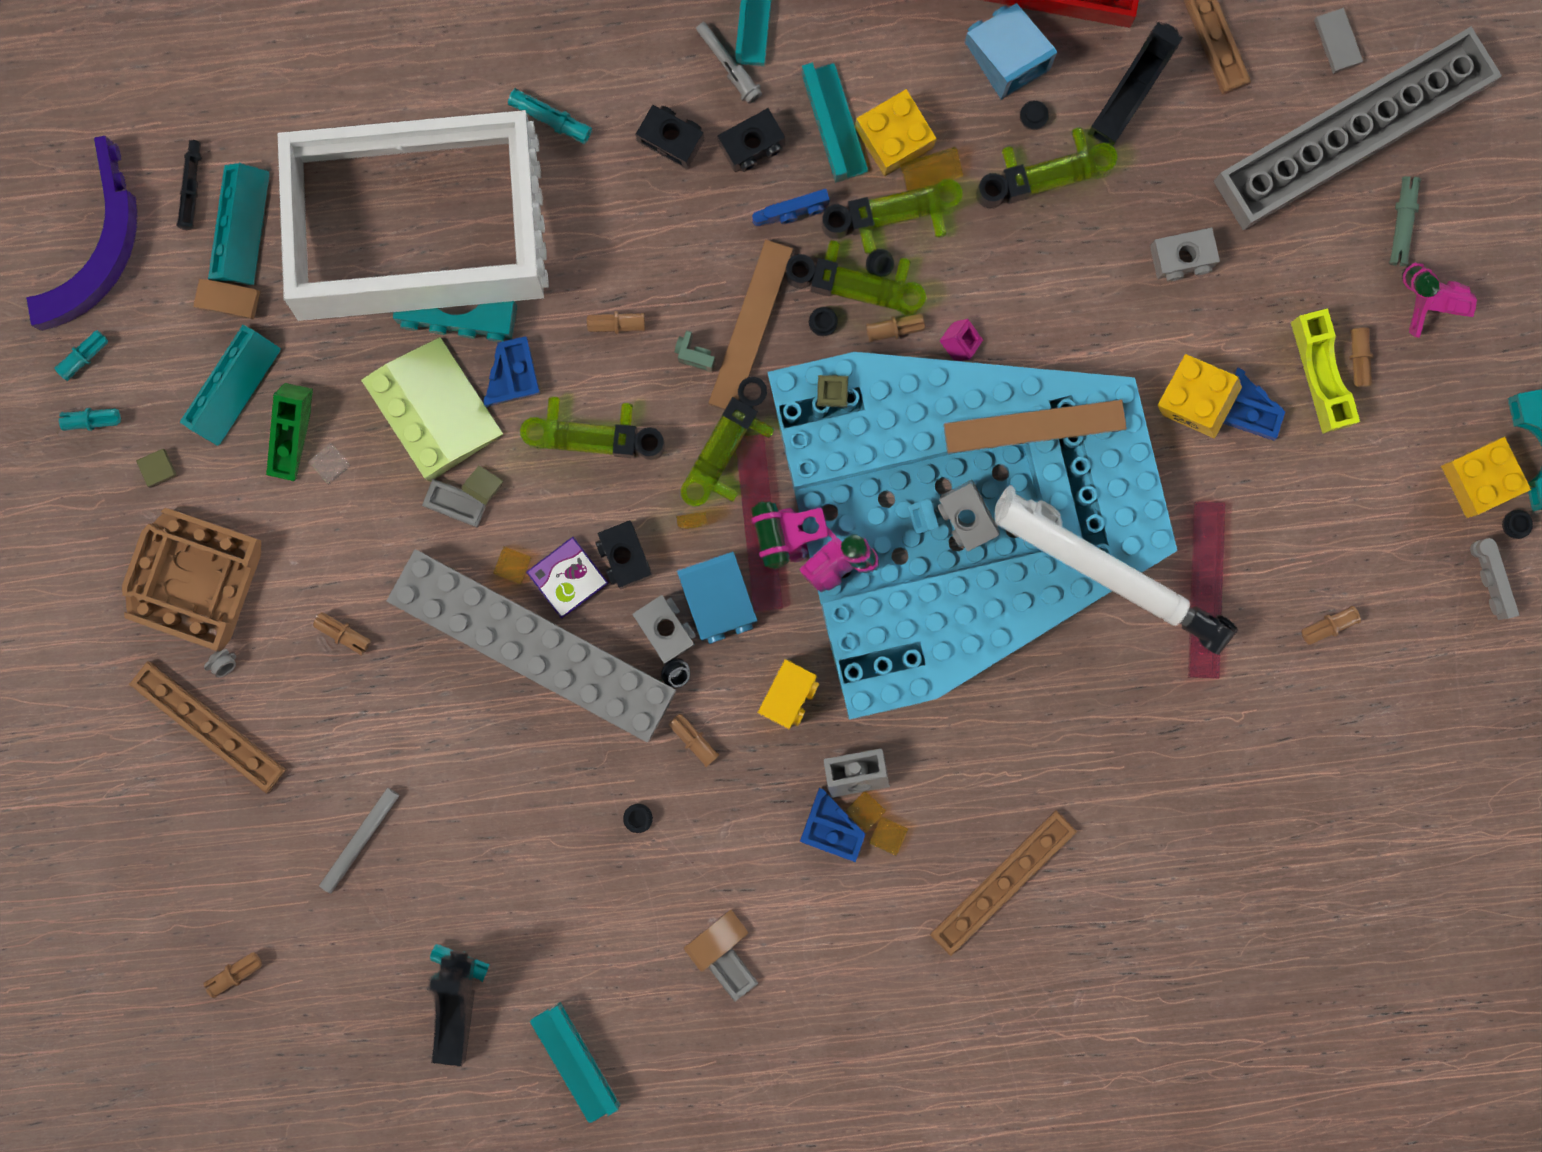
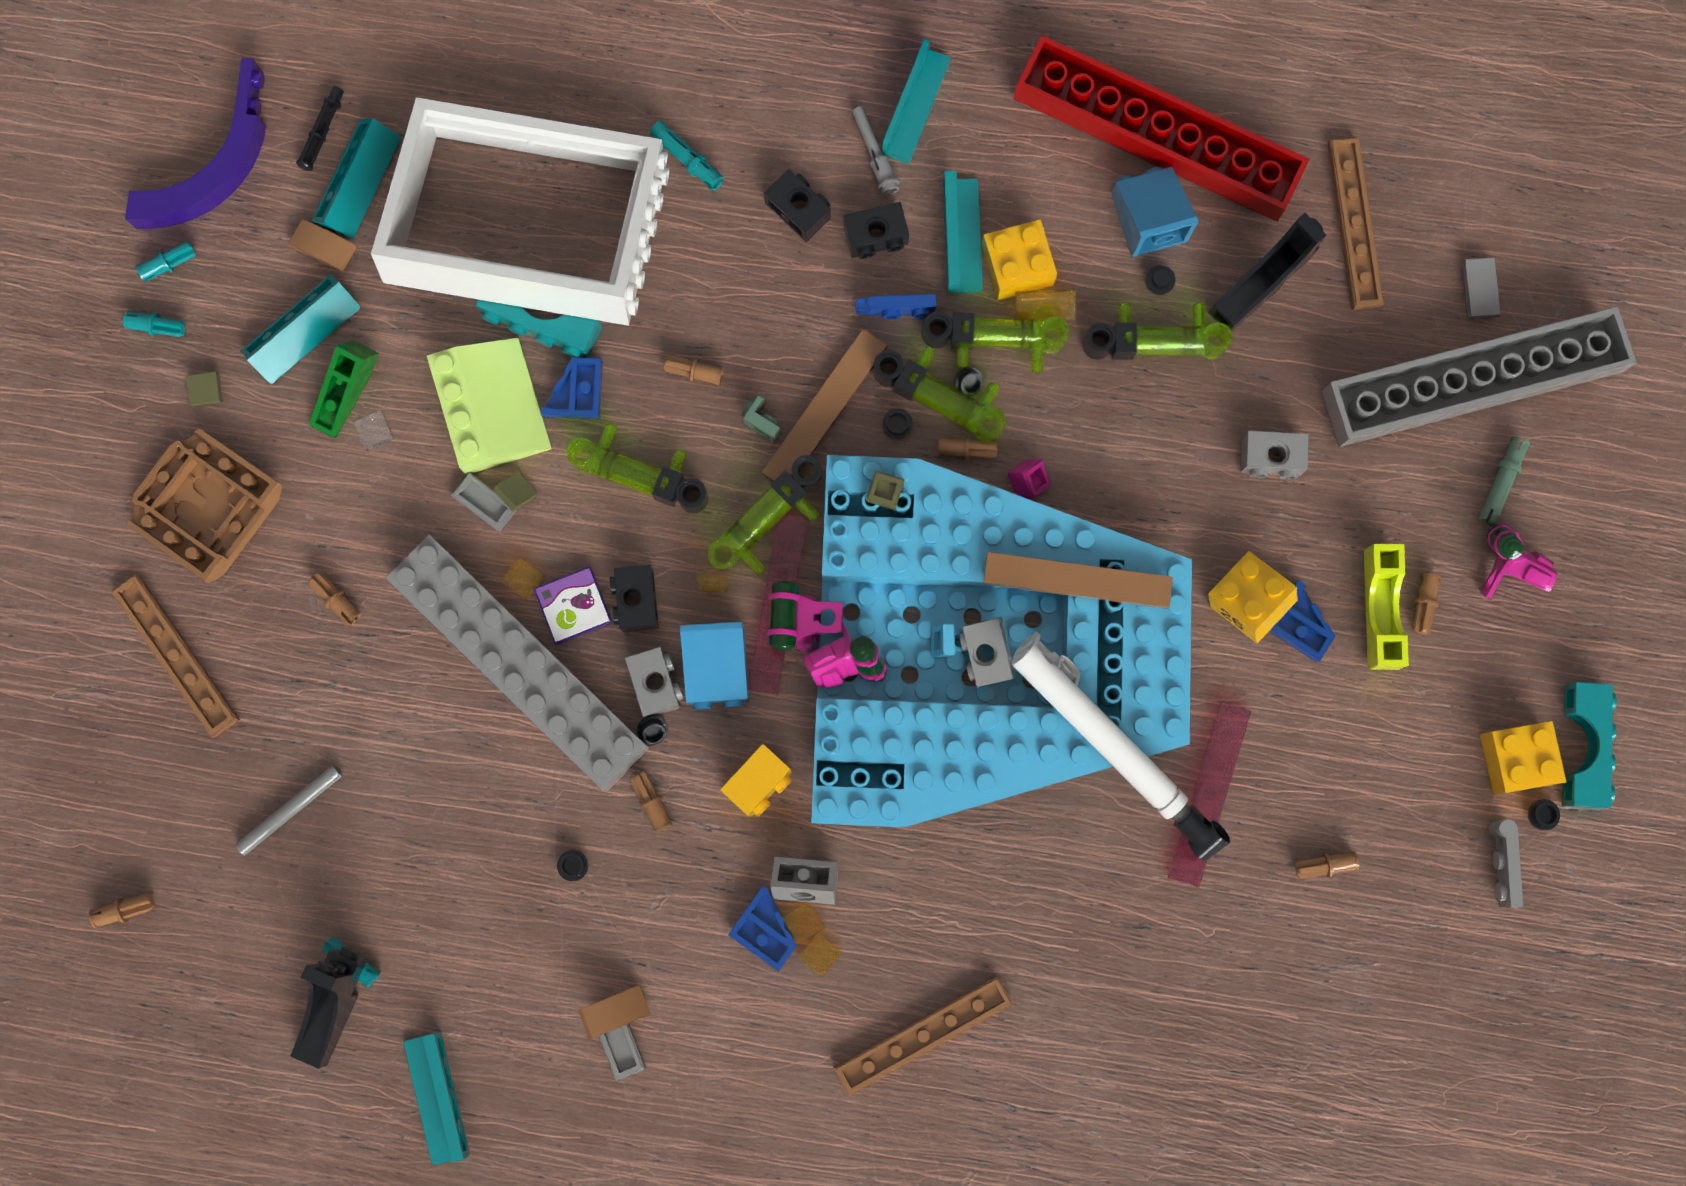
camera: 15 degrees right, 5 degrees down
light grey plate [204,649,236,677] -> none

